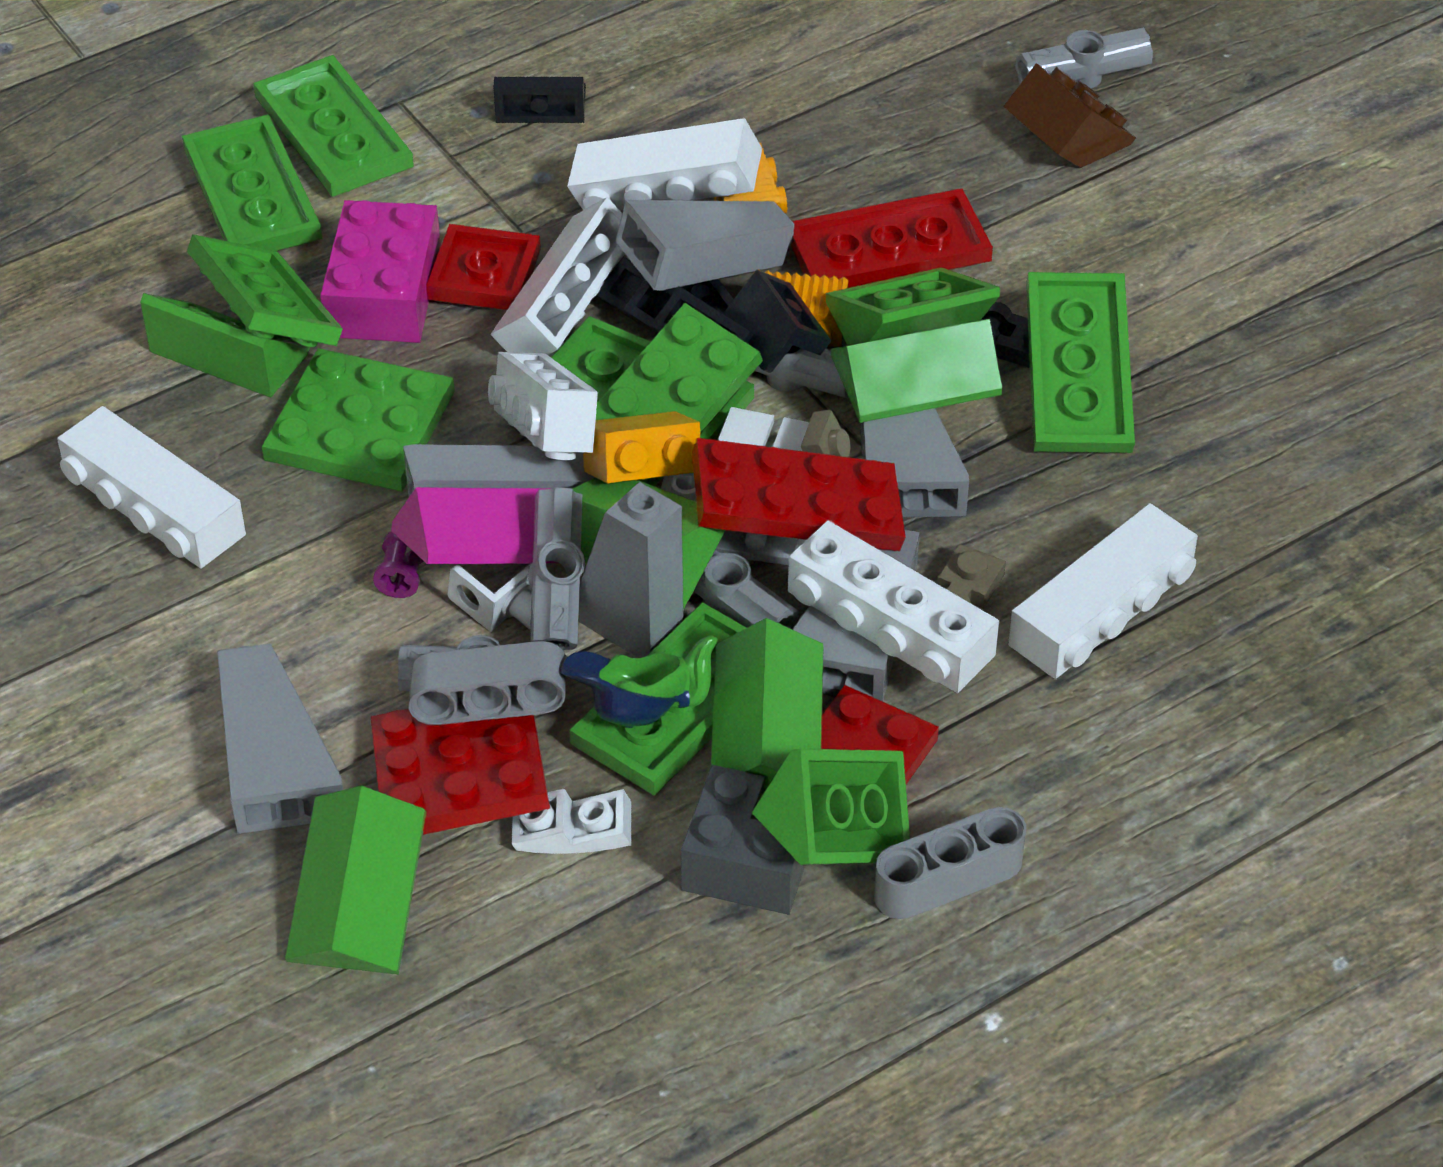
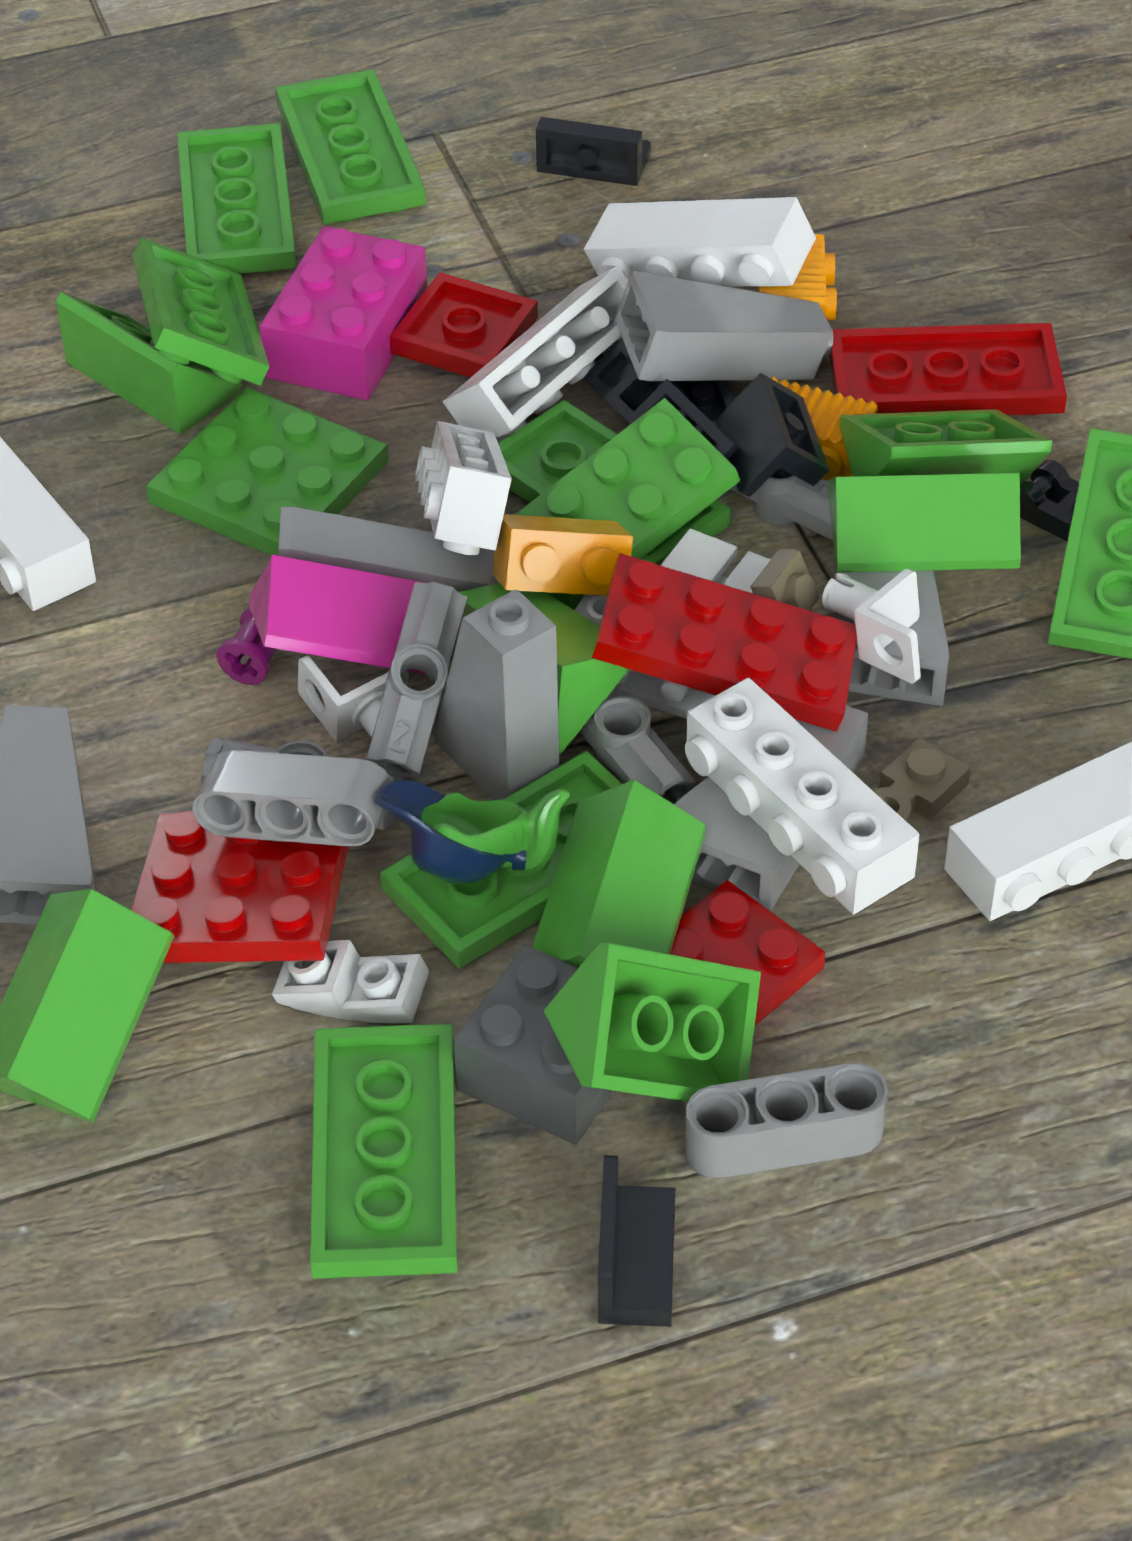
camera: 15 degrees right, 0 degrees up
none -> bright green plate [310,1024,458,1279]
none -> black panel [598,1155,676,1327]
none -> white bracket [822,568,921,684]

